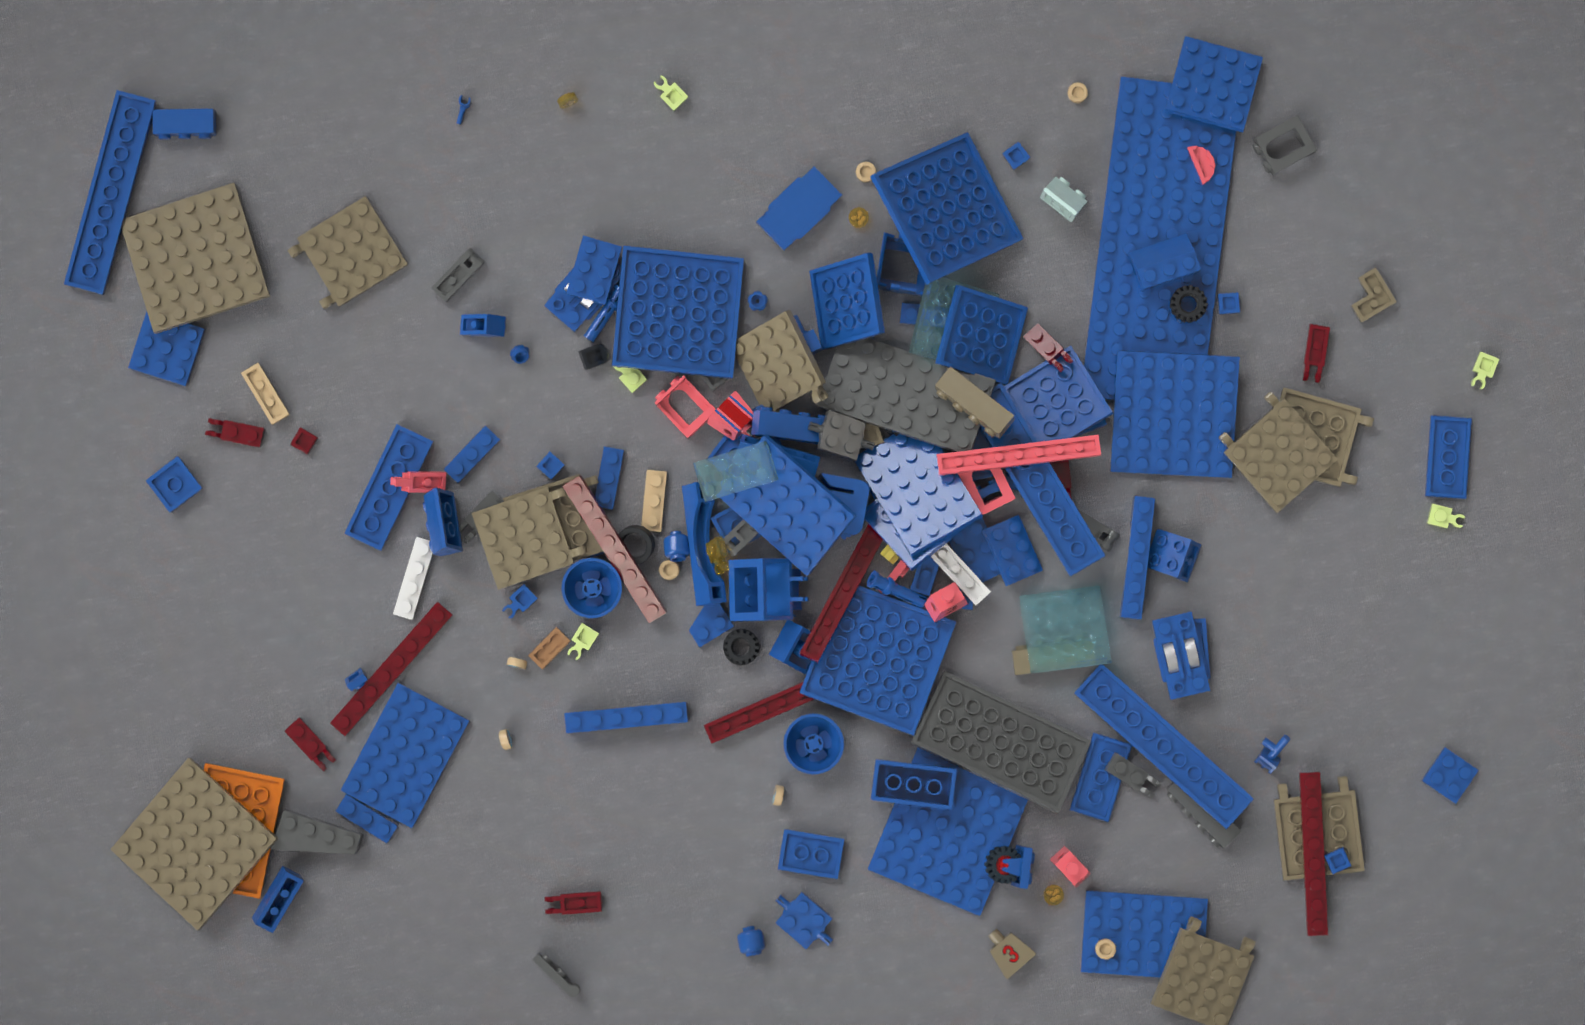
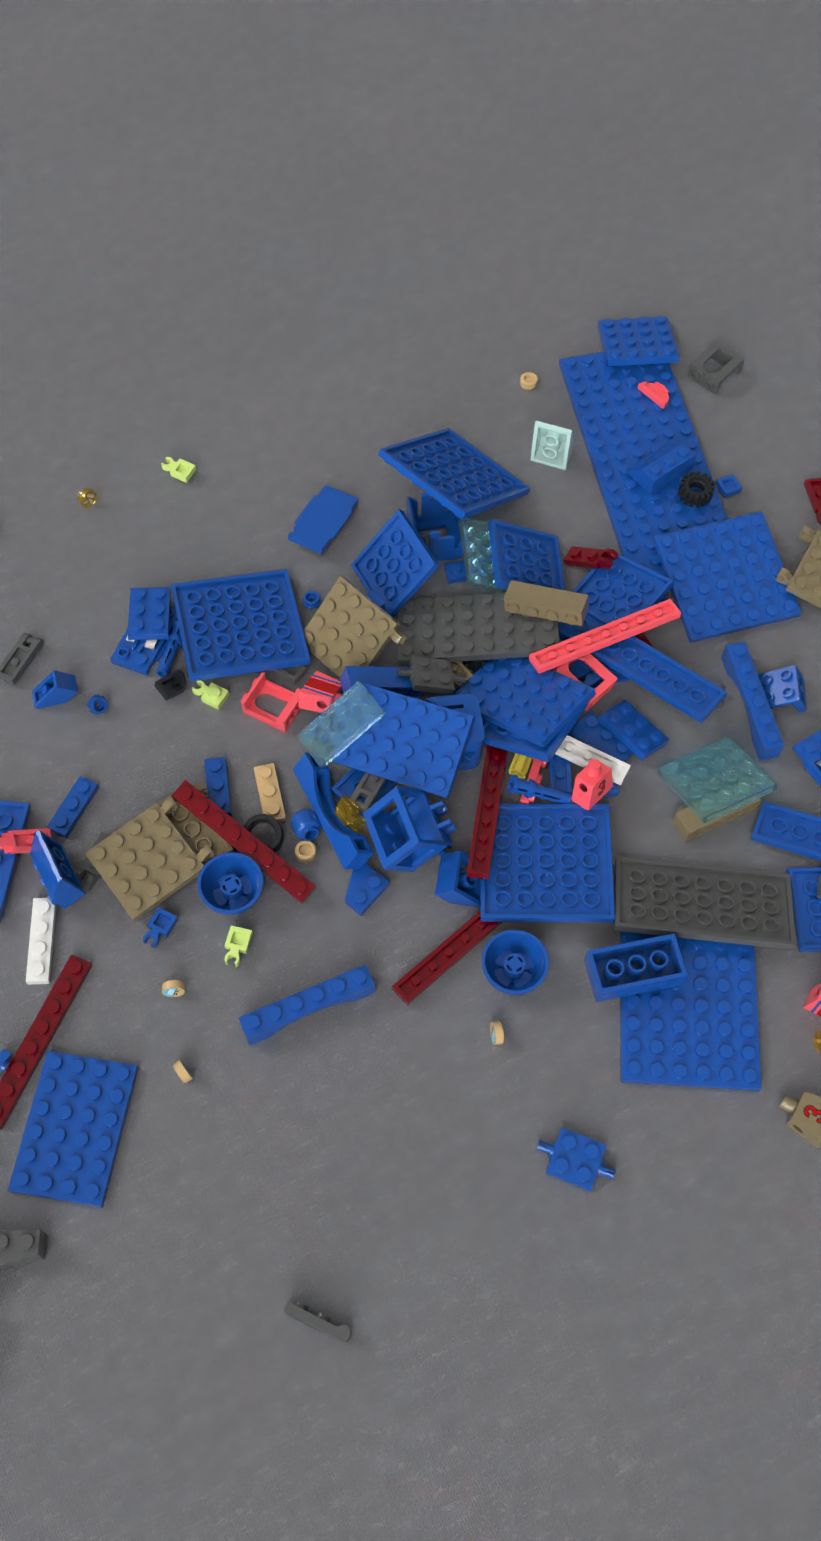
camera: 25 degrees left, 25 degrees down
blue plate [336,794,398,843] -> none
medium nougat plate [528,627,571,670] -> none
blue plate [536,451,565,480] -> none
dark red hinge [544,891,602,915] -> none
black tyre [723,629,760,665] -> none
blue head [737,926,766,957] -> none
blue plate [778,829,844,879] -> none
clear yellow tile [849,207,869,228] -> none
tan tile [856,162,876,183] -> none
plate [984,845,1035,889] -> none
blue plate [1002,141,1030,170] -> none

